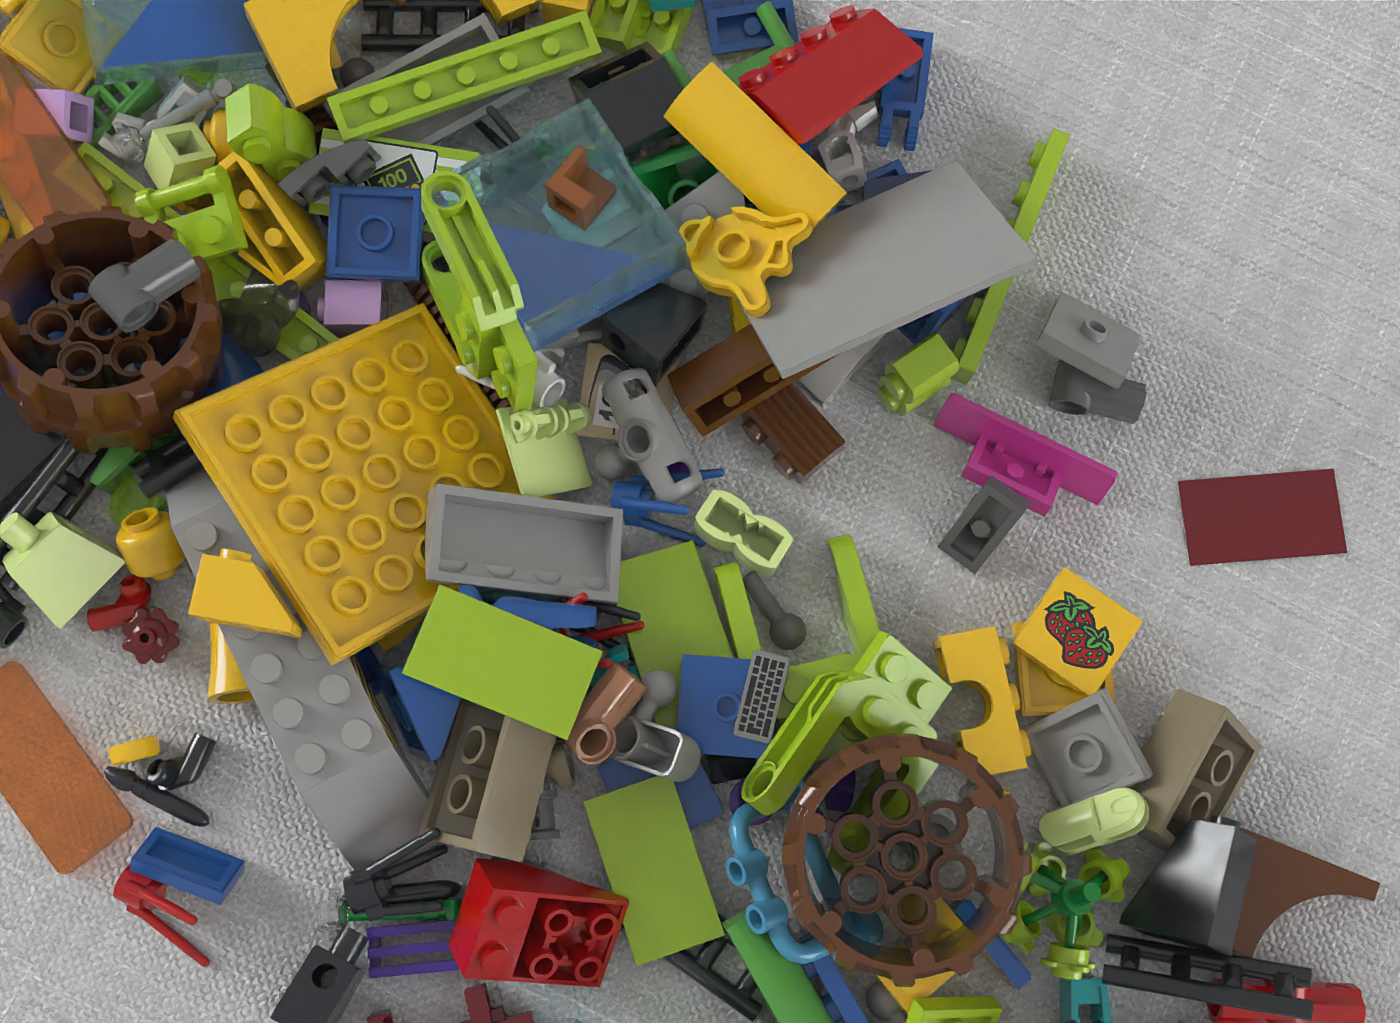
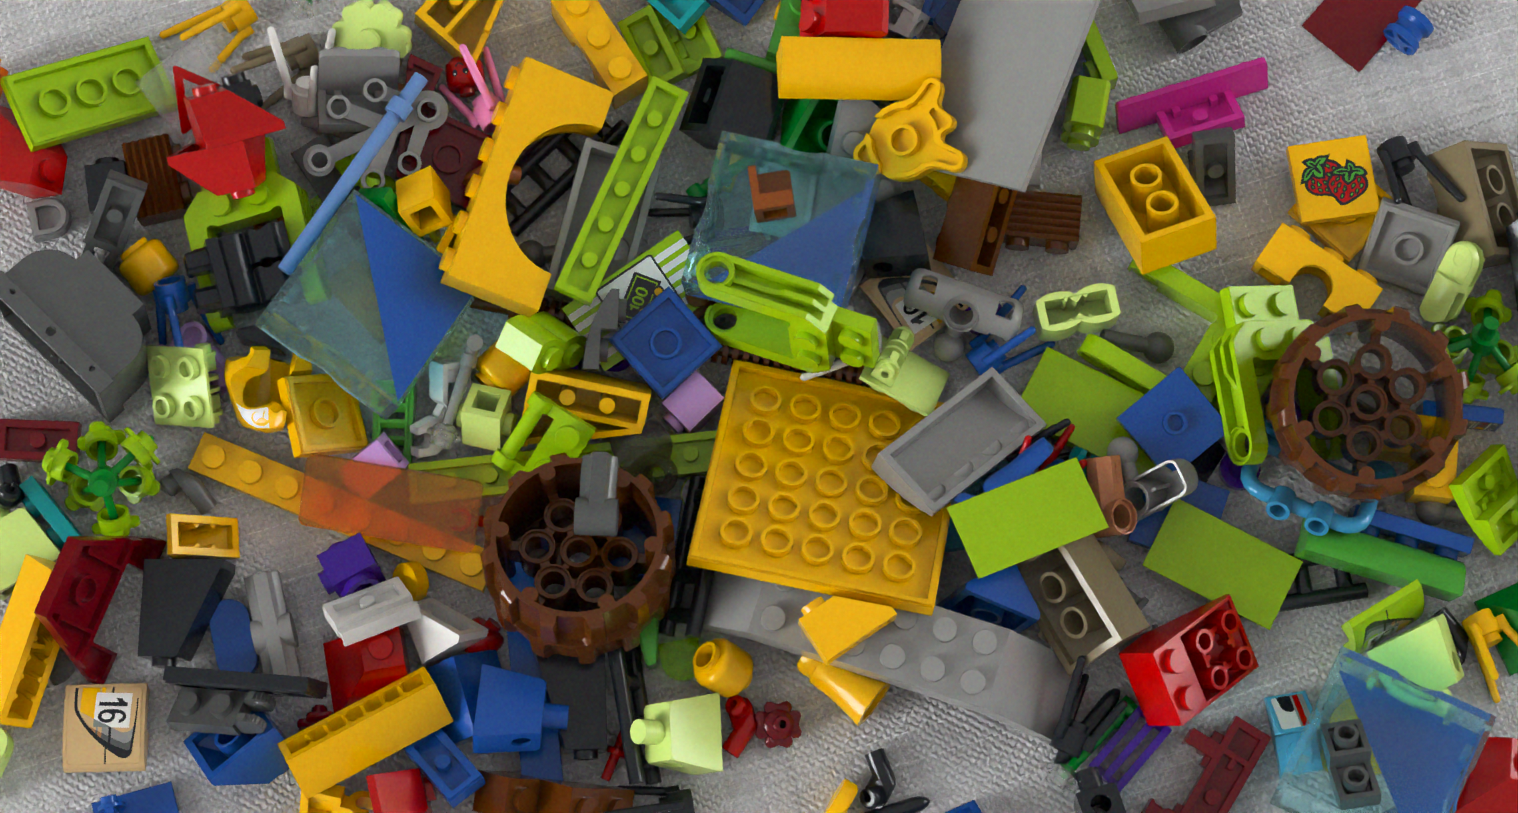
camera: 35 degrees left, 0 degrees up
sticker [734,649,790,743] -> none
none -> yellow brick [1093,136,1217,275]
none -> black plant [1376,136,1465,206]
none -> blue wheel [1383,6,1434,55]

